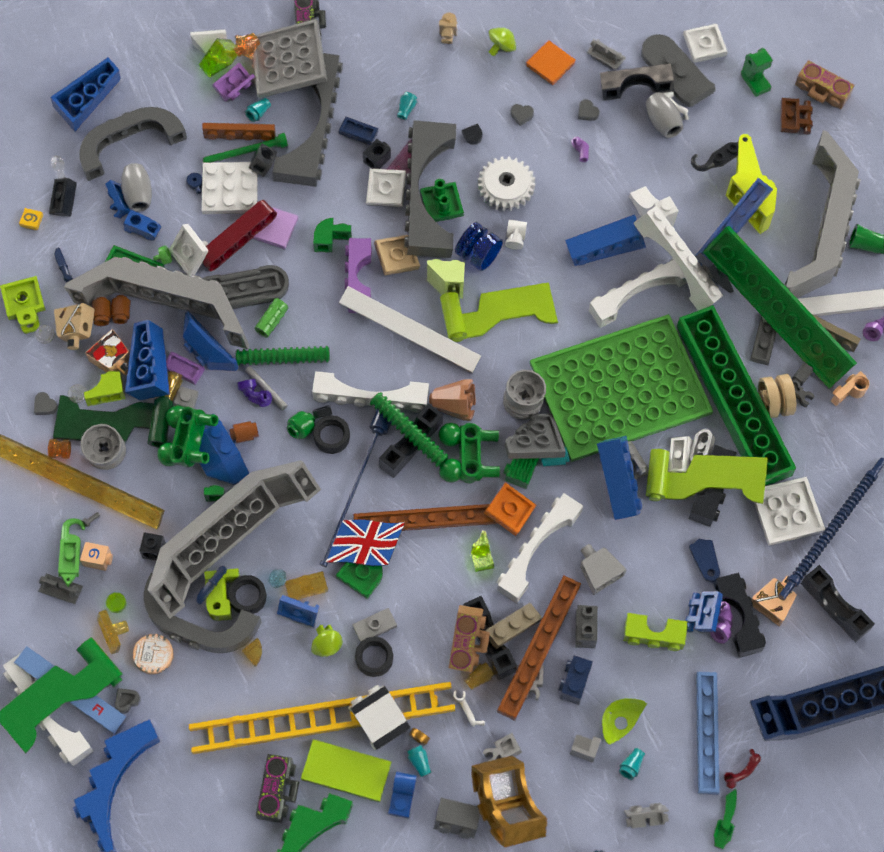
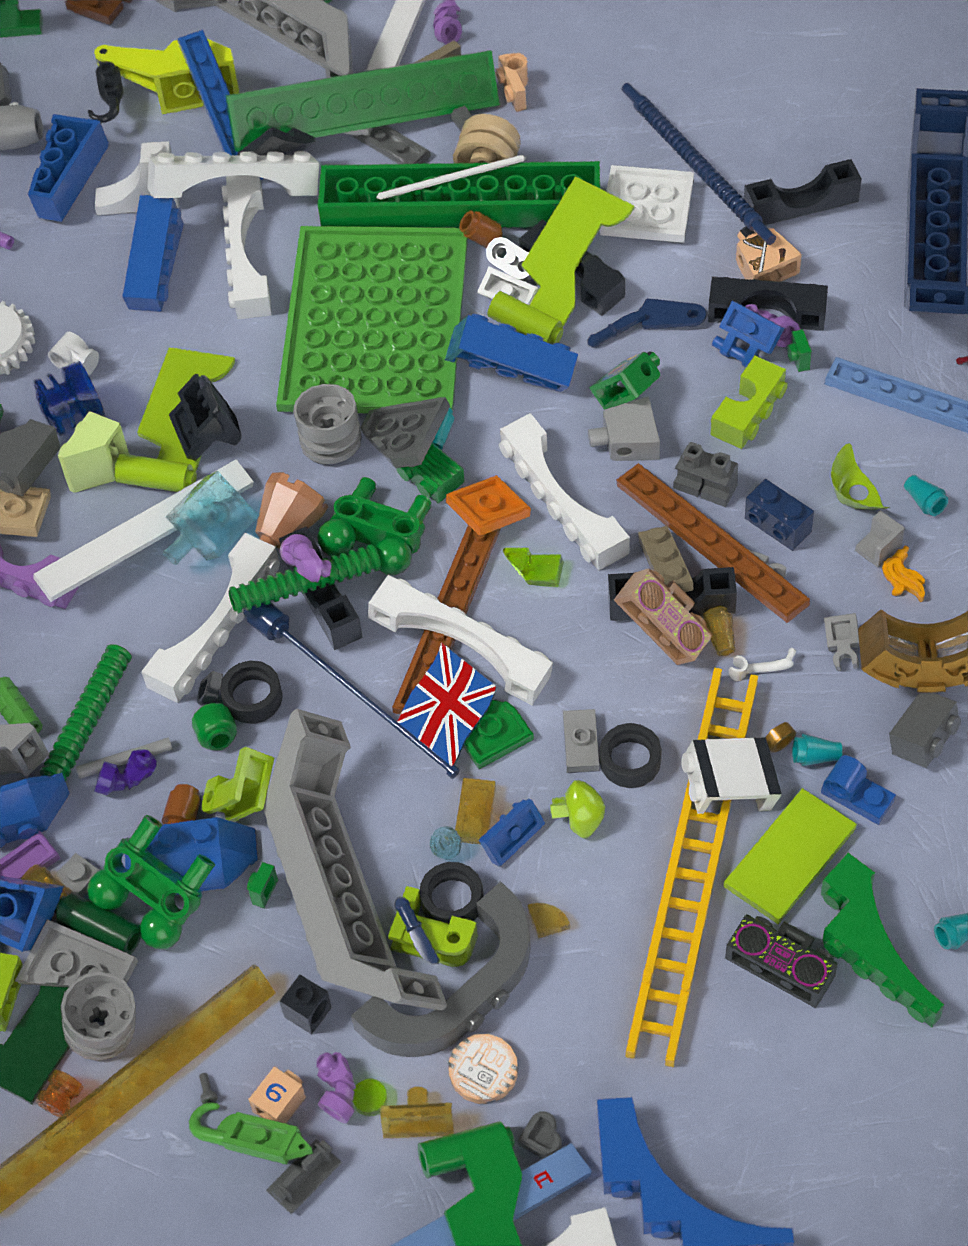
camera: 60 degrees left, 10 degrees down
none -> light grey wing [16,919,138,987]
none -> blue wedge [28,114,109,222]
none -> clear light blue brick [163,471,259,565]
none -> black piece [169,373,242,461]
none -> lime piece [202,747,275,822]
none -> medium lavender arm [280,534,331,583]
none -> medium lavender arm [316,1052,356,1124]
none -> white arch [368,575,553,705]
none -> white axle [376,155,526,200]
none -> dark orange brick [459,211,503,249]
none -> dark blue piece [587,311,646,348]
none -> green torso [589,351,660,410]
none -> green plate [787,329,812,372]
none -> light orange piece [882,546,925,602]

